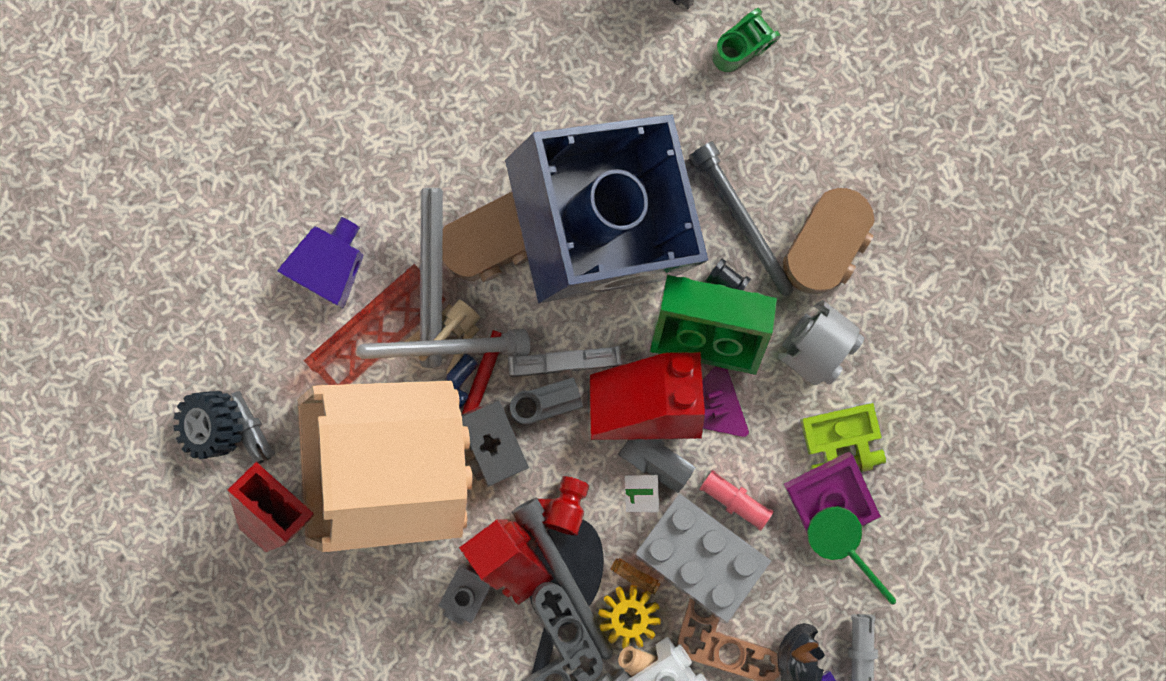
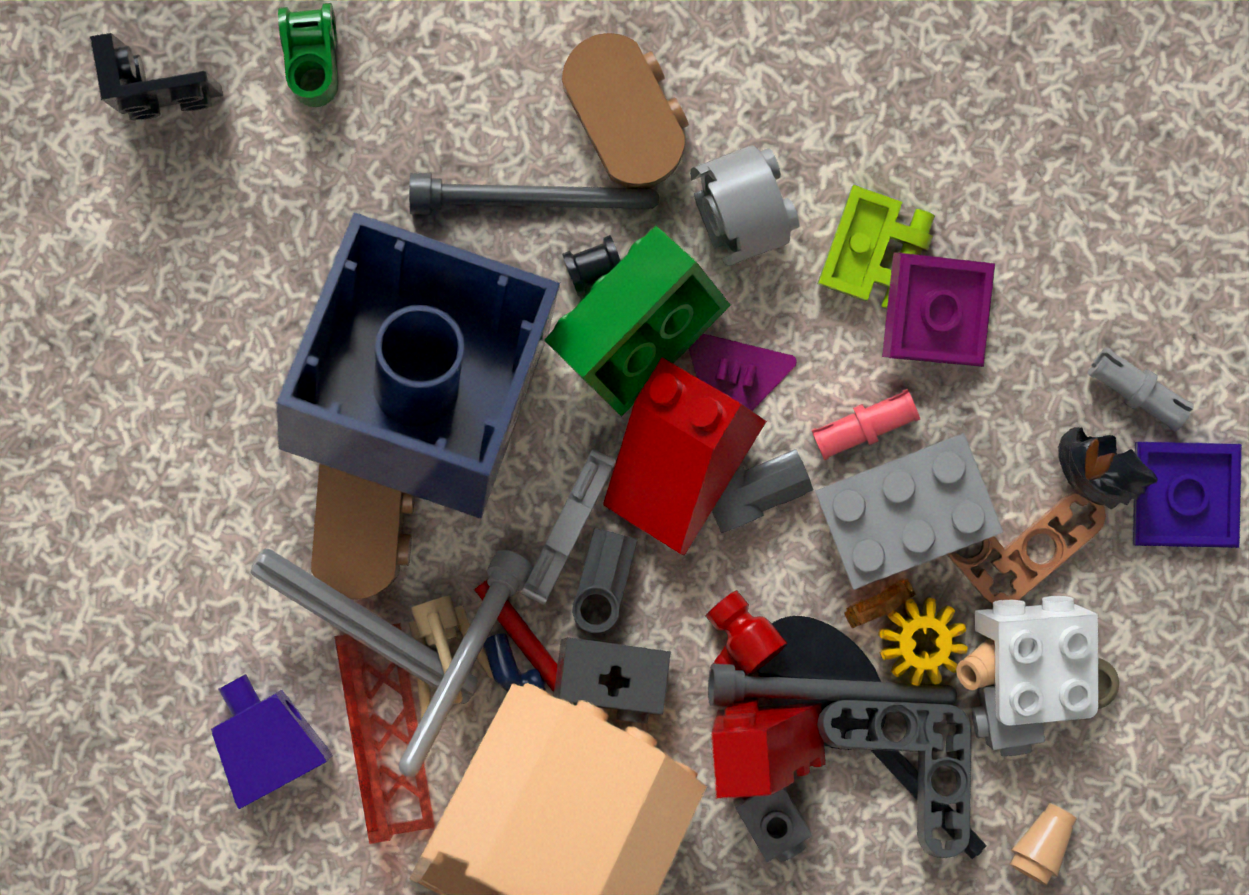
camera: 55 degrees left, 5 degrees up
white sticker [625,475,659,512] -> none
green piece [807,506,896,605] -> none

